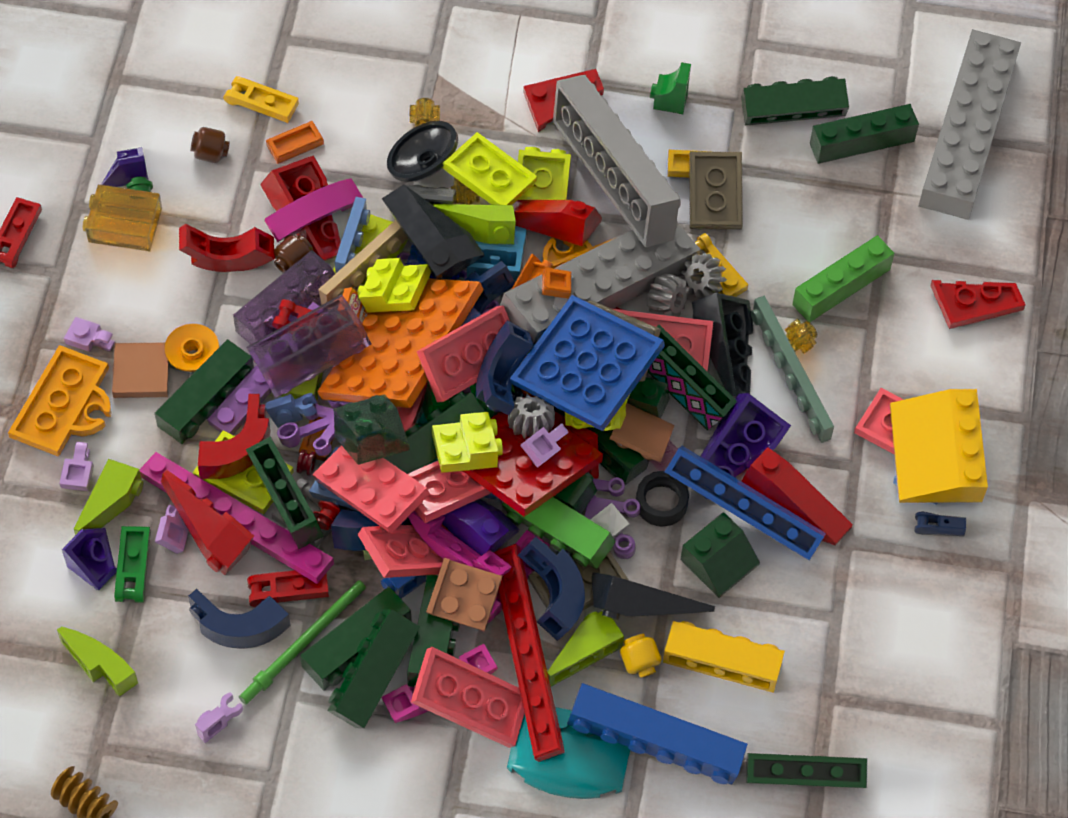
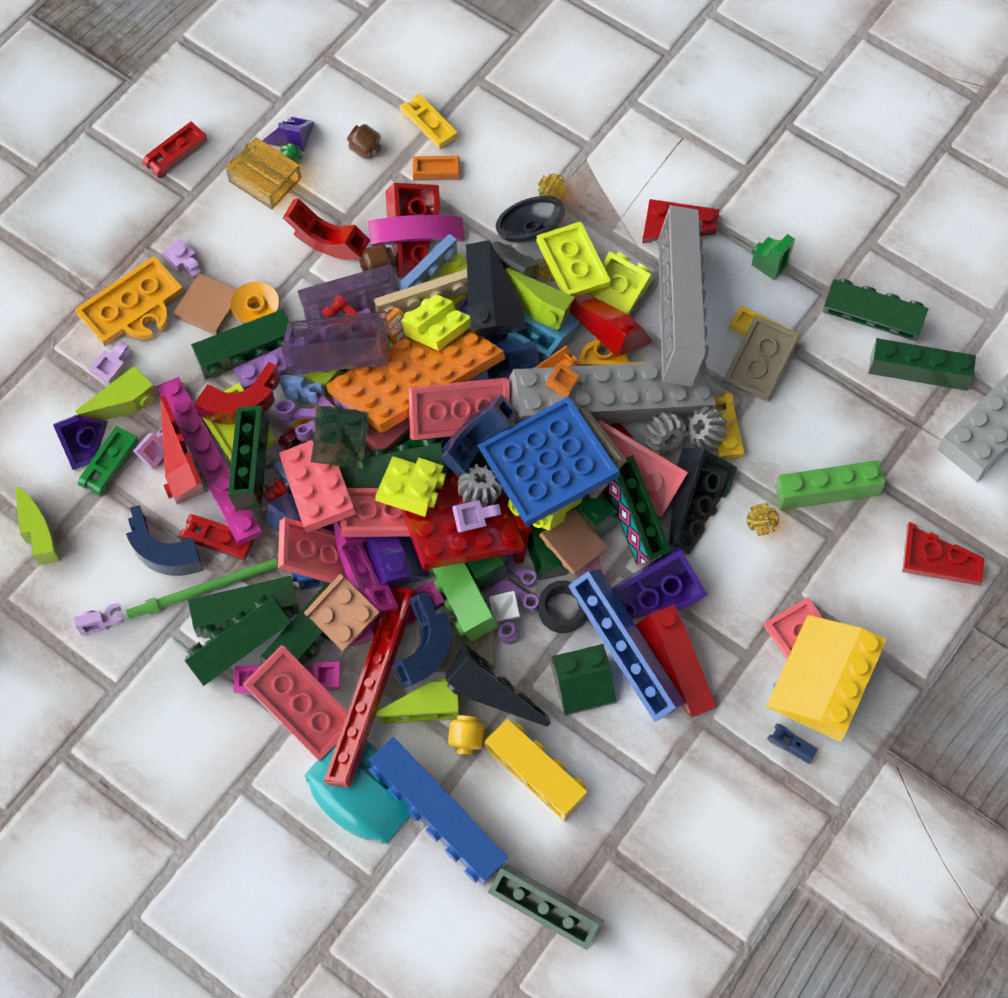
camera: 30 degrees right, 5 degrees up
sand green plate [751,295,834,443] -> none

